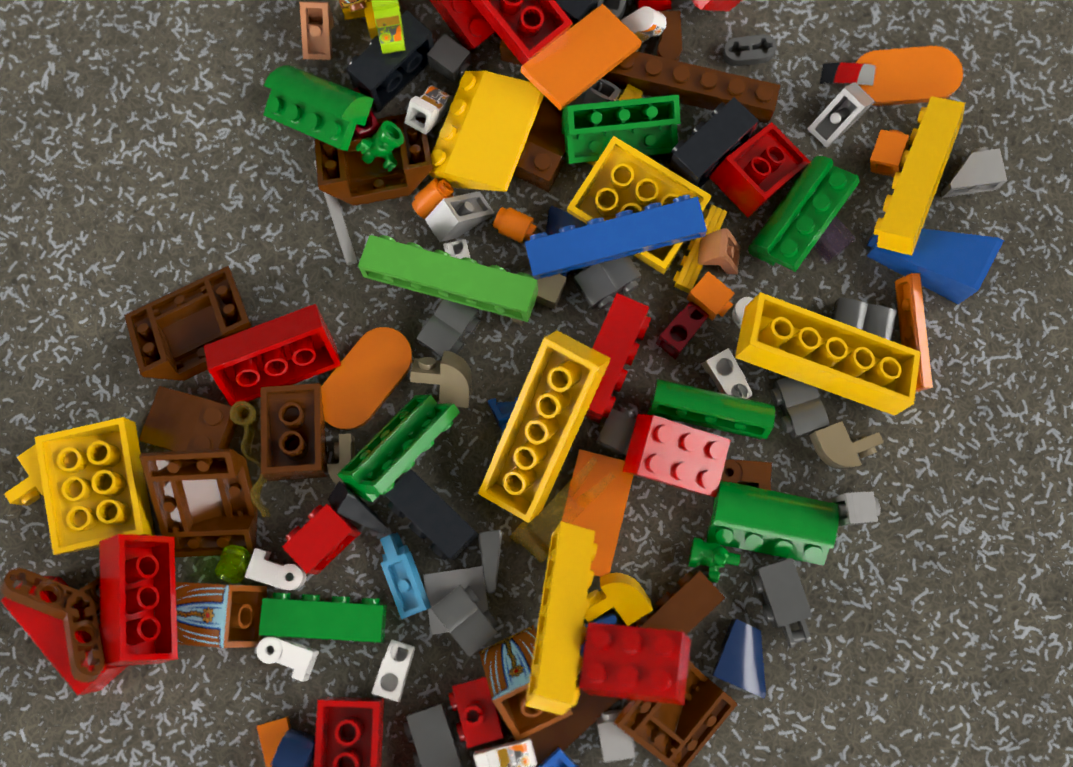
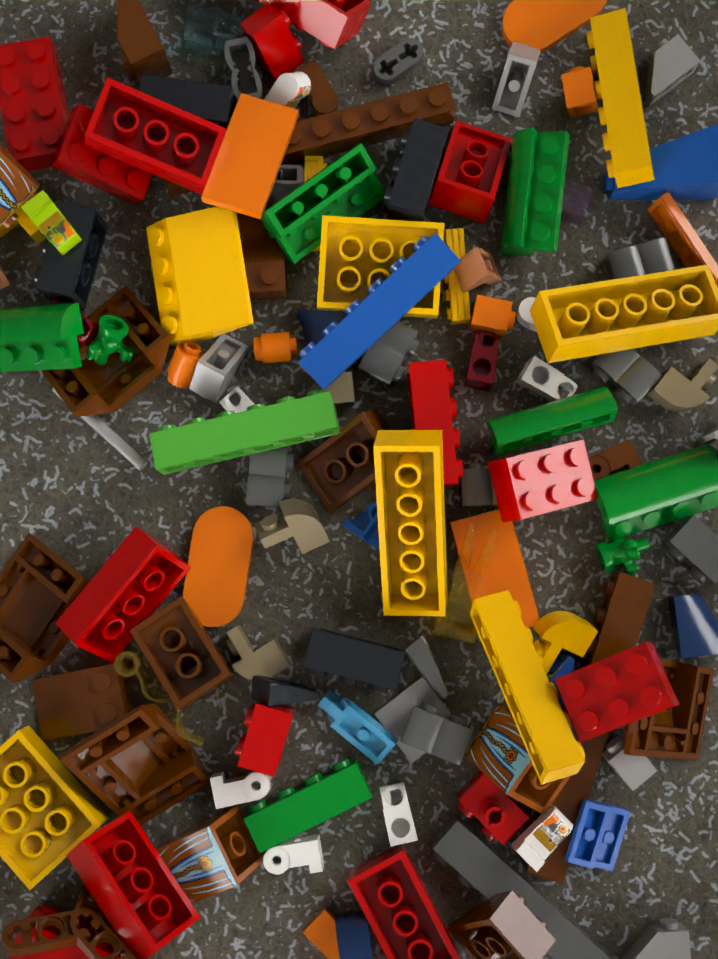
camera: 30 degrees left, 5 degrees up
clear neon green wheel [215,545,251,583] -> none
green brick [337,395,460,502] -> none
white leg [404,85,453,135] -> none
dark grey brick [427,33,472,84] -> none
sticker [820,63,876,86] -> none
none -> reddish brown slope [297,409,391,513]

